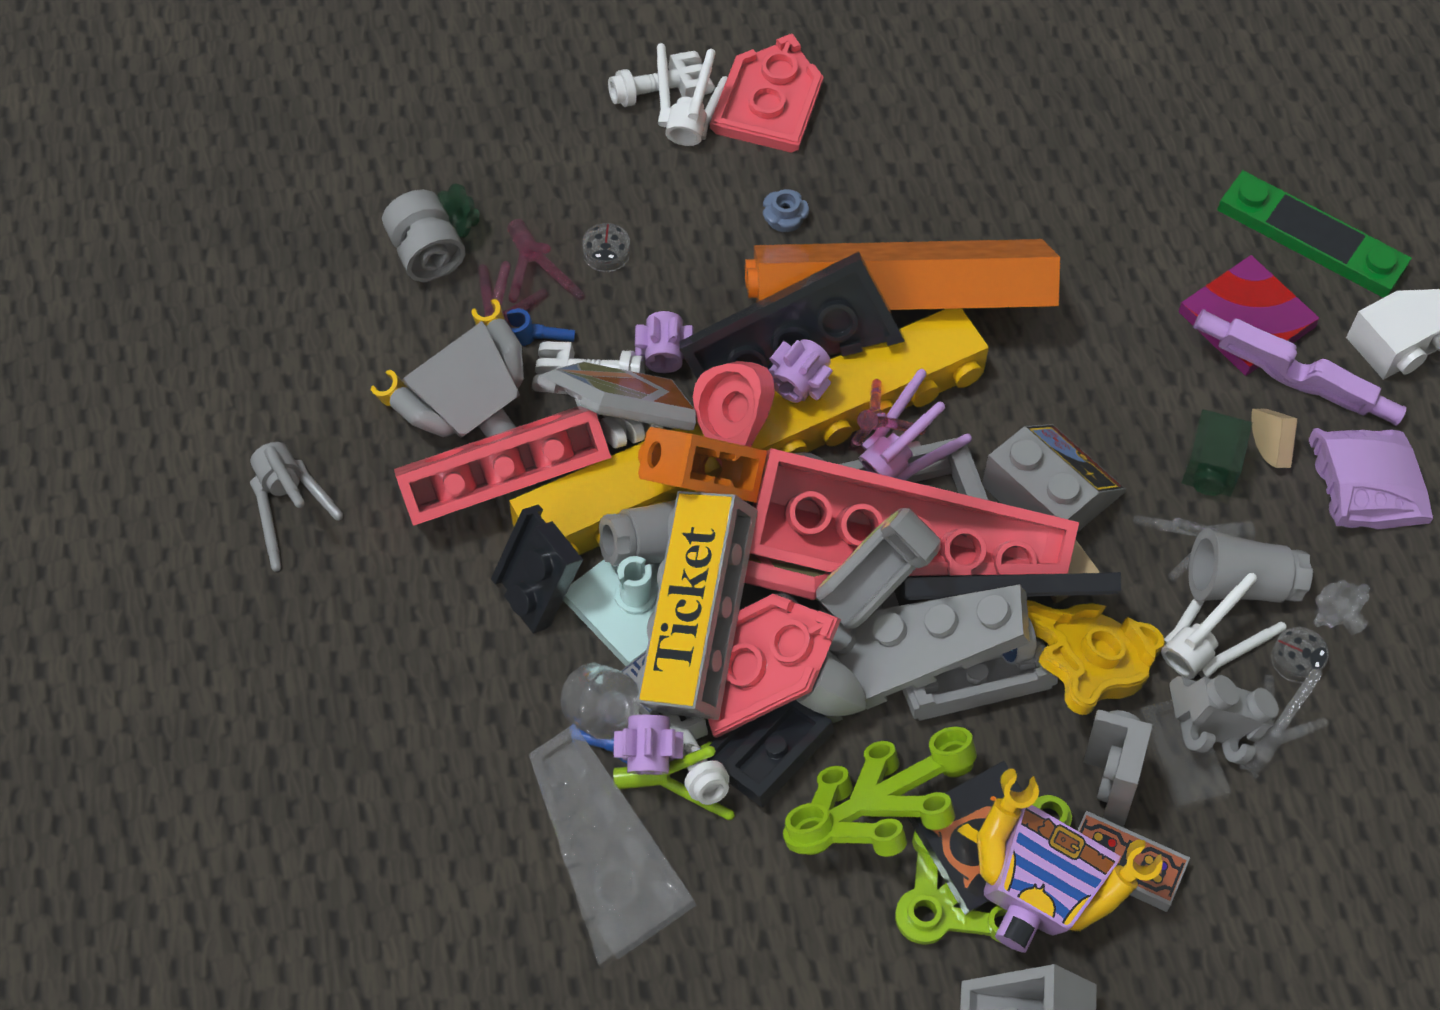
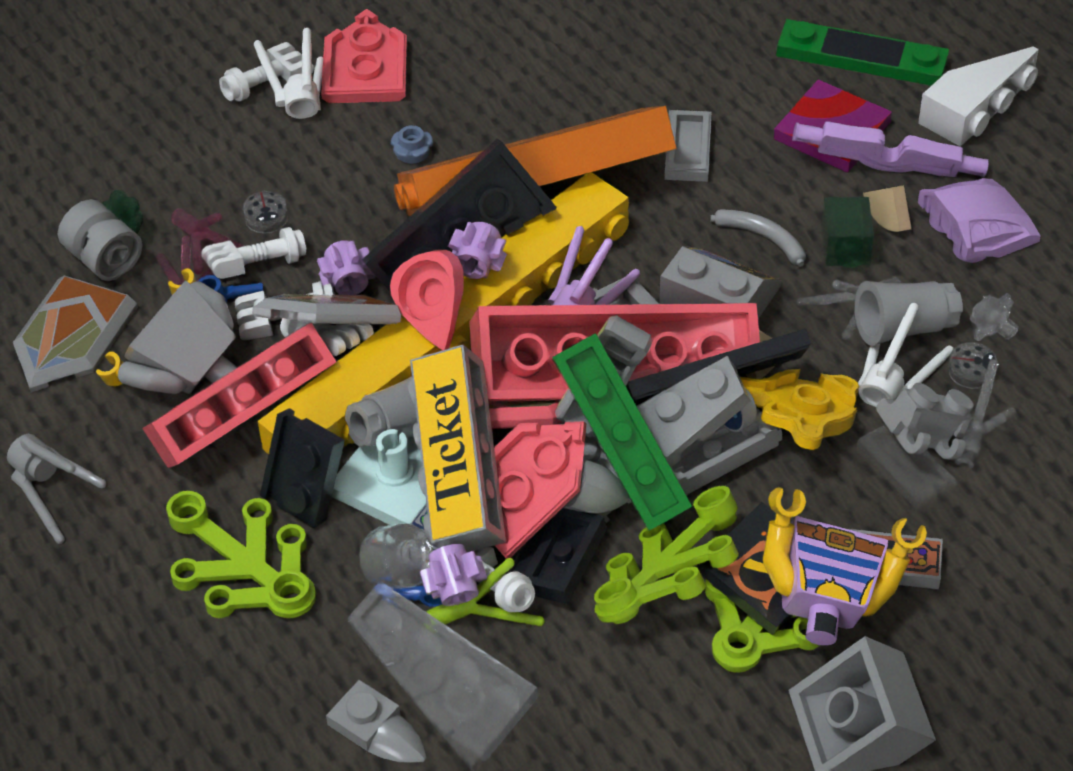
camera: 15 degrees left, 10 degrees down
orange torso [638,427,767,503] -> none
clear pink plant [848,379,926,451] -> none
light grey bracket [1083,710,1153,827] -> none
none -> tile [13,275,138,392]
none -> lime plant [166,491,316,618]
none -> white hinge [202,227,306,279]
none -> light grey plate [326,680,426,763]
none -> green plate [552,333,692,531]
none -> light grey tile [665,110,712,182]
none -> light grey piece [710,209,806,267]

